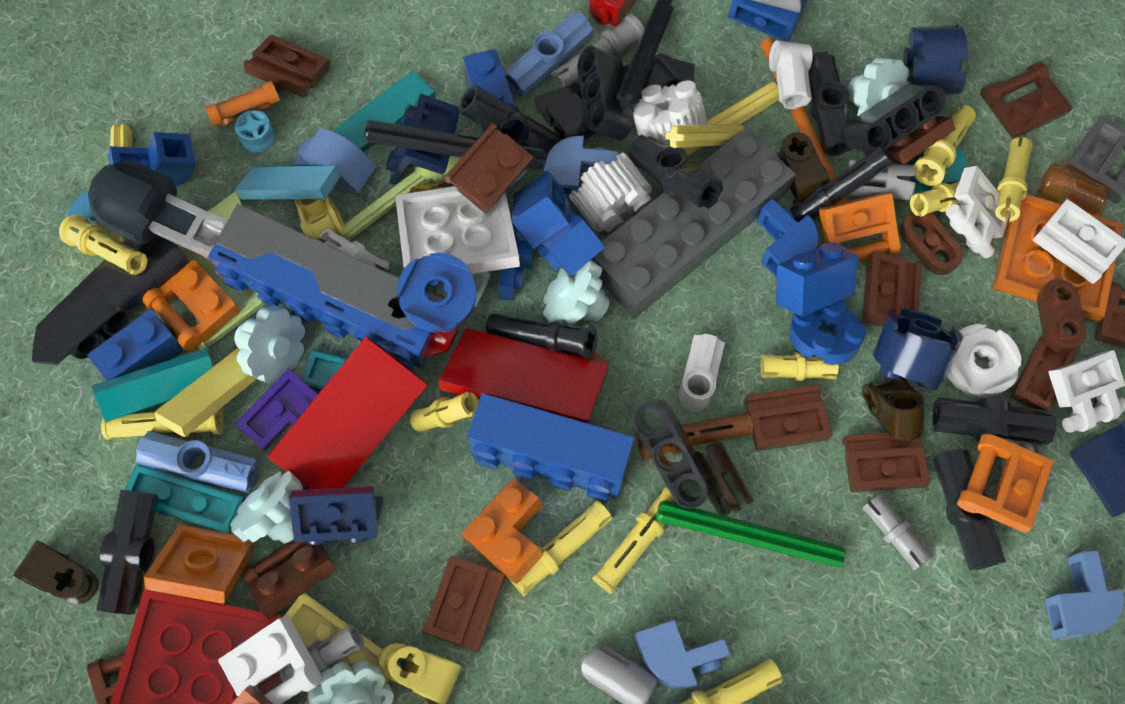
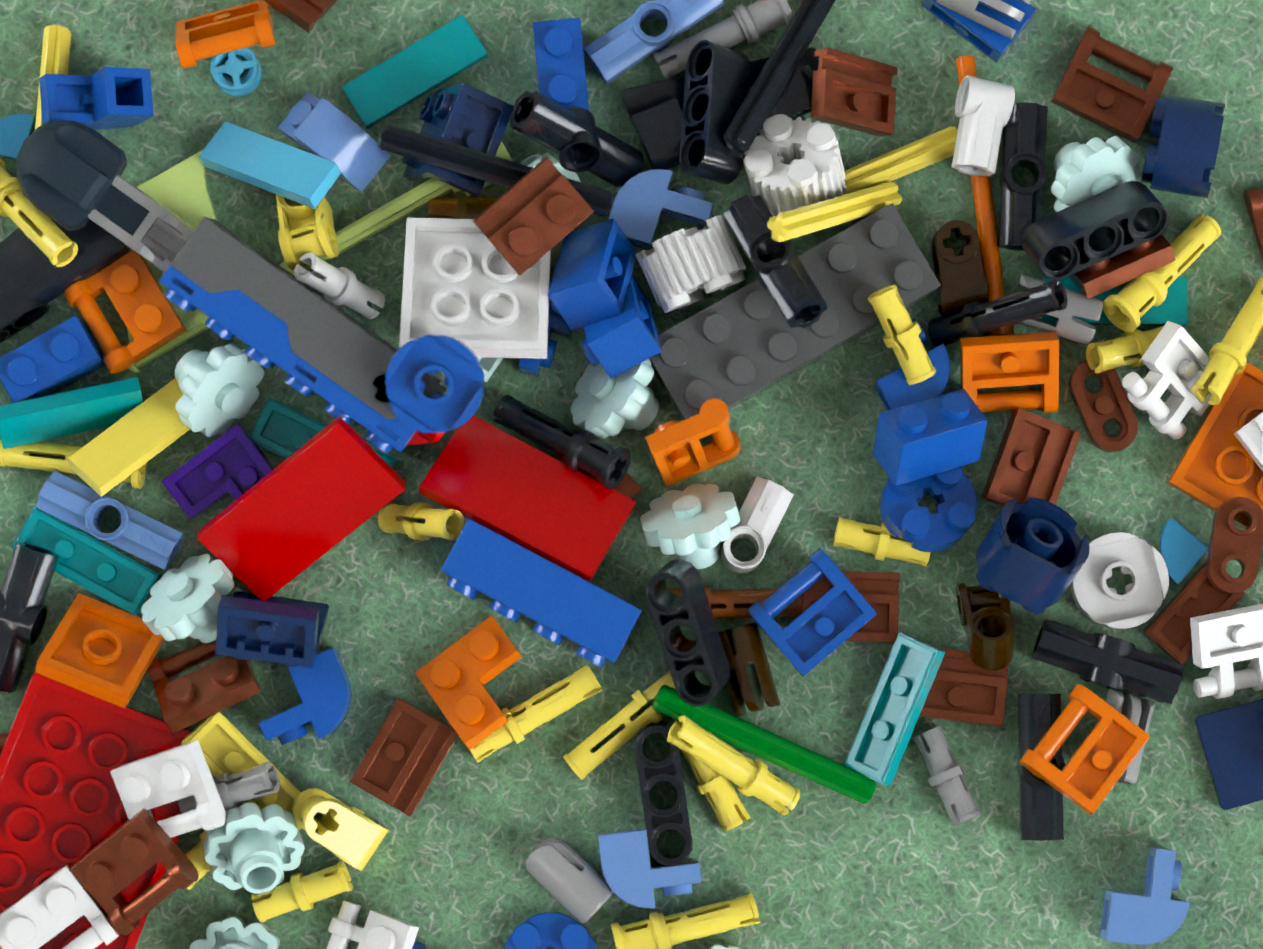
camera: 15 degrees right, 15 degrees up
none -> blue brick [259,648,352,746]
none -> black beam [635,725,692,866]
none -> light aqua plant [640,484,740,569]
none -> orange plate [645,398,741,487]
none -> light yellow pin [667,715,800,816]
none -> light yellow pin [680,749,751,832]
none -> blue plate [746,548,877,677]
none -> copper plate [811,47,898,136]
none -> teal tile [844,632,946,786]
none -> light yellow pin [867,284,937,385]
none -> copper plate [1051,26,1173,143]
none -> dark azure tile [1159,517,1209,585]

